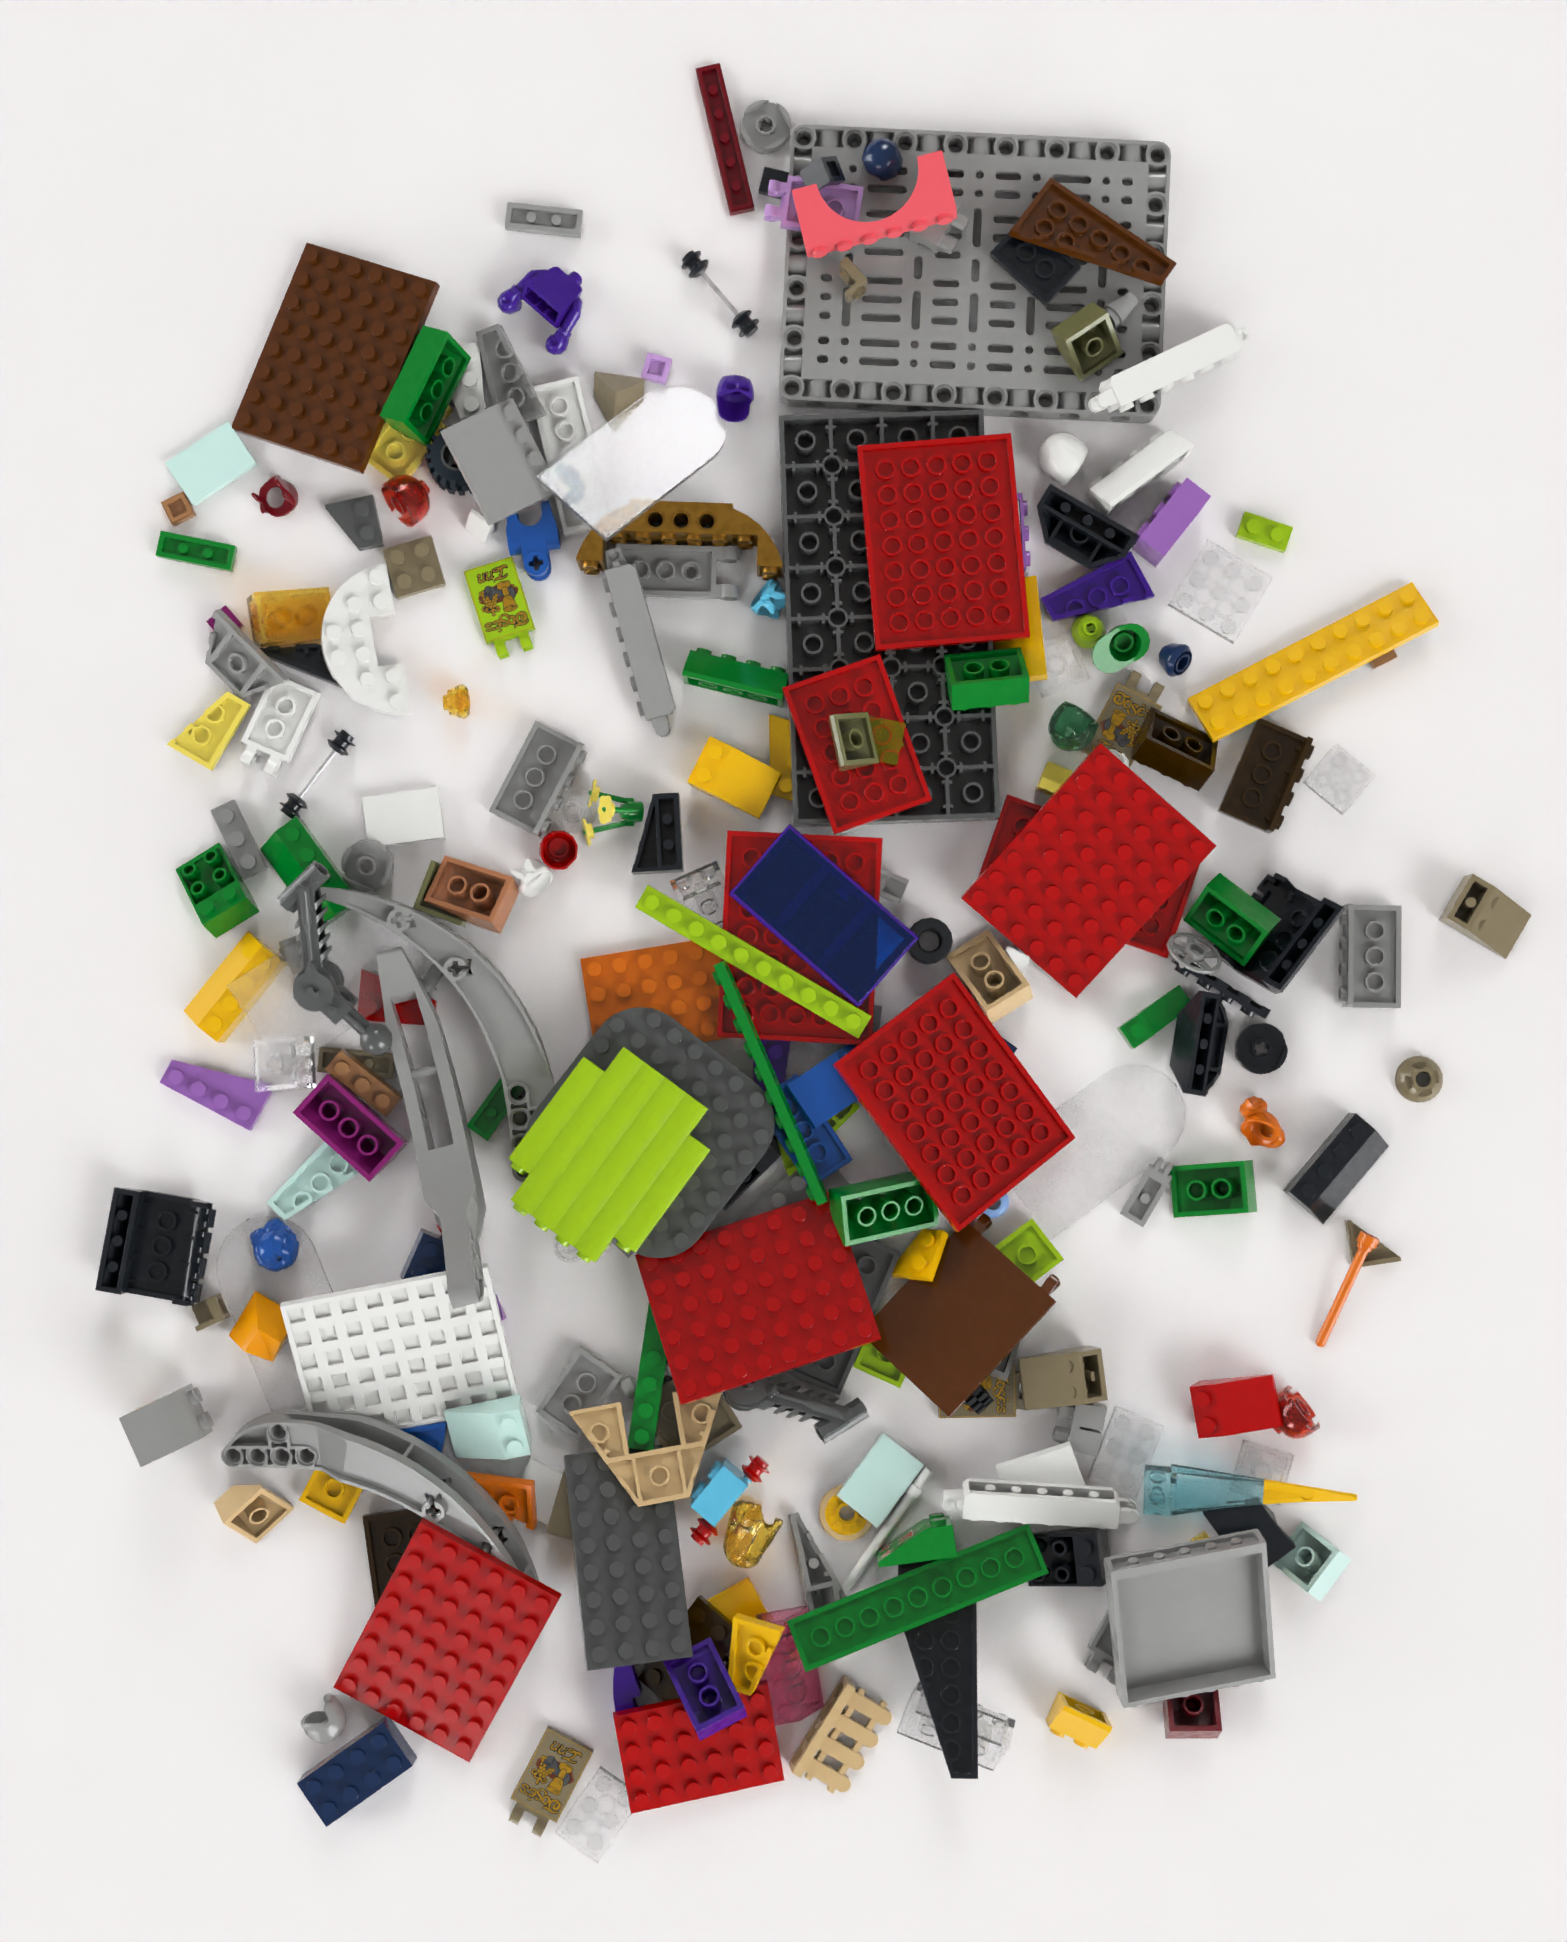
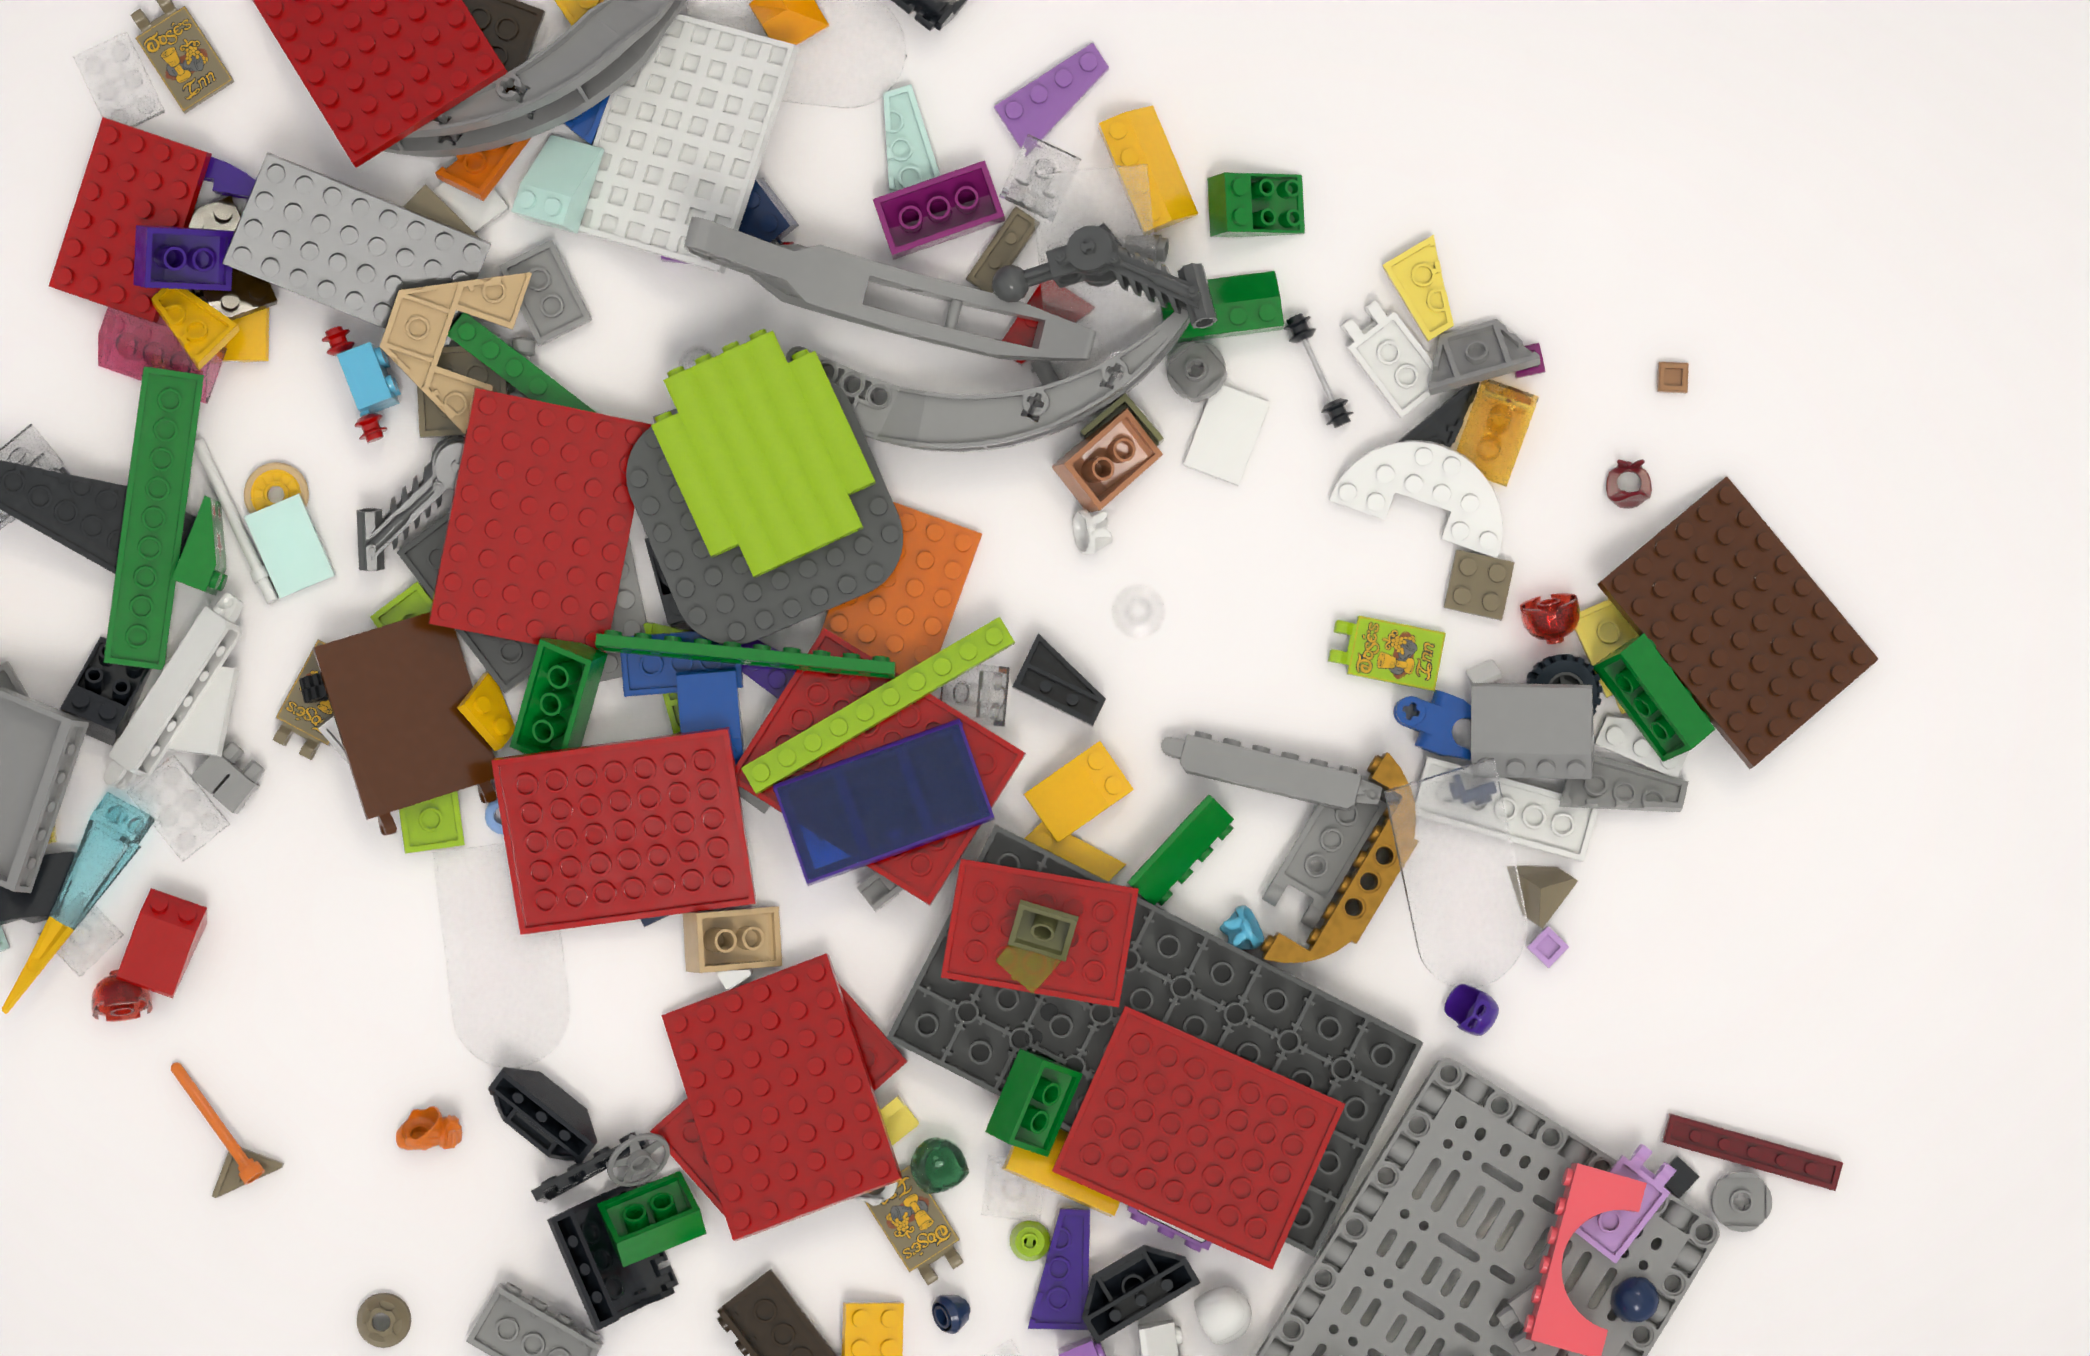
camera: 120 degrees right, 0 degrees up
green plate [155,531,238,572] -> none
light aqua tile [165,421,258,506] -> none
light grey plate [210,800,268,880] -> none
blue hair [250,1218,299,1272] -> none
dark grey wing [325,495,385,551] -> none
medium nougat plate [325,1048,403,1117] -> none
clear yellow cone [443,684,470,719] -> none
green plate [467,1078,525,1141] -> none
light grey bracket [489,721,588,837] -> none
dark purple torso [497,267,583,355] -> none
light grey plate [505,202,584,238] -> none
red hair [539,830,578,870] -> none
plant [581,779,644,846] -> none
black axle [681,250,759,338] -> none
clear yellow hair [723,1500,783,1568] -> none
light grey wedge [788,1512,847,1613] -> none
tan fence [788,1675,892,1793] -> none
panel [799,156,846,190] -> none
dark tan bracket [839,256,867,303] -> none
black tyre [908,918,953,964] -> none
dark tan slope [1018,1345,1108,1410] -> none
green piece [1092,623,1150,673] -> none
green slope [1117,985,1190,1049] -> none
light grey hinge [1120,1157,1173,1227] -> none
dark brown slope [1131,707,1218,791] -> none
green slope [1170,1160,1257,1218] -> none
black plate [1235,1023,1288,1074] -> none
black slope [1283,1113,1389,1224] -> none

